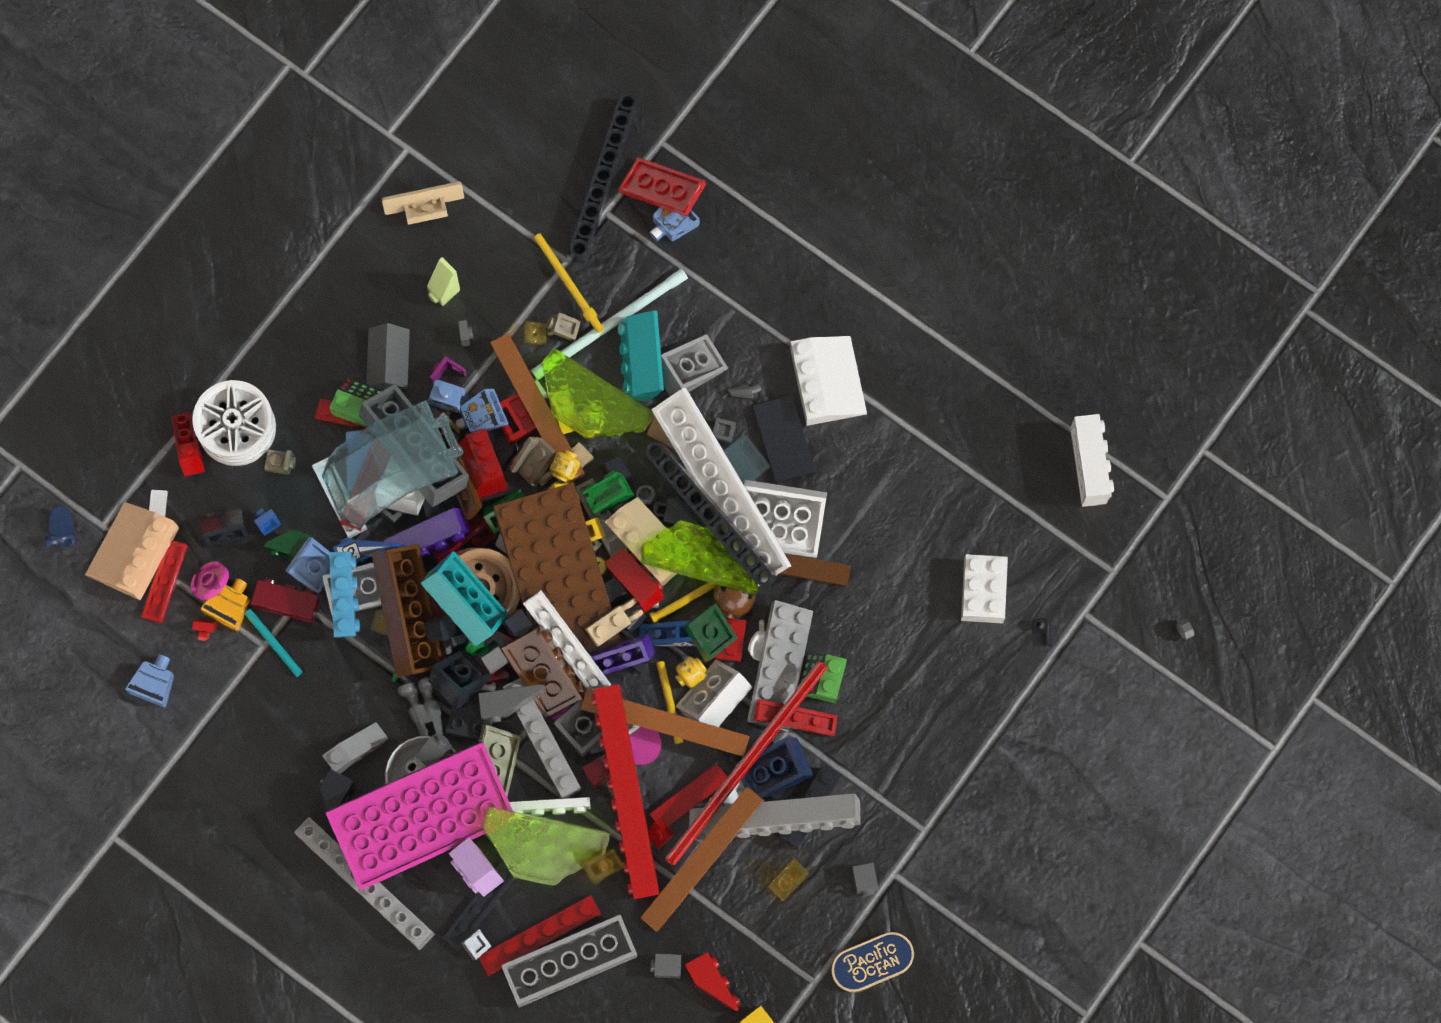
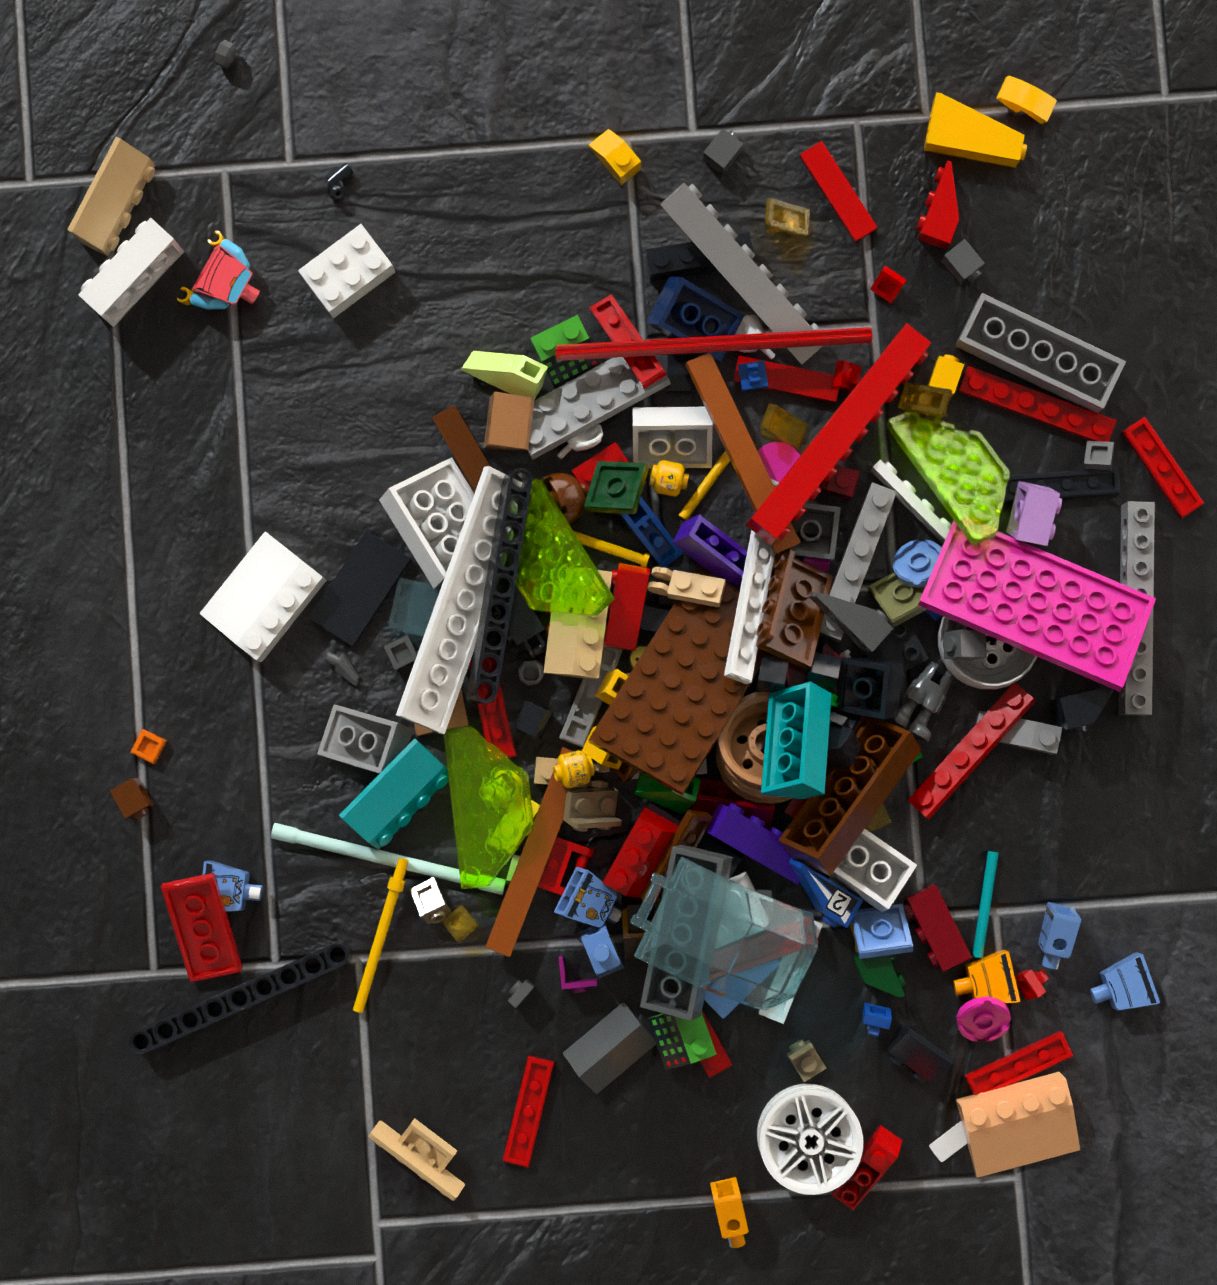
camera: 120 degrees left, 10 degrees up
dark blue piece [44,505,75,548] -> none
dark azure brick [329,551,360,638] -> none
yellowish green slope [427,258,460,306] -> none
green hinge [582,471,634,516] -> none
dark orange tile [641,787,764,932] -> none
tile [832,932,914,992] -> none
none -> tan slope [67,137,155,256]
none -> reddish brown brick [110,778,154,821]
none -> orange tile [130,729,167,764]
none -> torso [177,231,260,310]
none -> yellowish green slope [461,351,548,399]
none -> red tile [469,658,517,762]
none -> medium nougat slope [484,392,534,450]
none -> red tile [503,1055,554,1168]
none -> yellow slope [588,129,641,186]
none -> light orange torso [710,1177,749,1248]
none -> blue tile [738,360,768,392]
none -> clear yellow slope [759,404,808,449]
none -> red tile [799,141,878,243]
none -> red plate [870,266,907,303]
none -> medium blue tile [893,540,942,588]
none -> red plate [907,683,1036,819]
none -> yellow brick [926,355,964,399]
none -> medium blue torso [1038,902,1082,969]
none -> red tile [1121,417,1205,519]

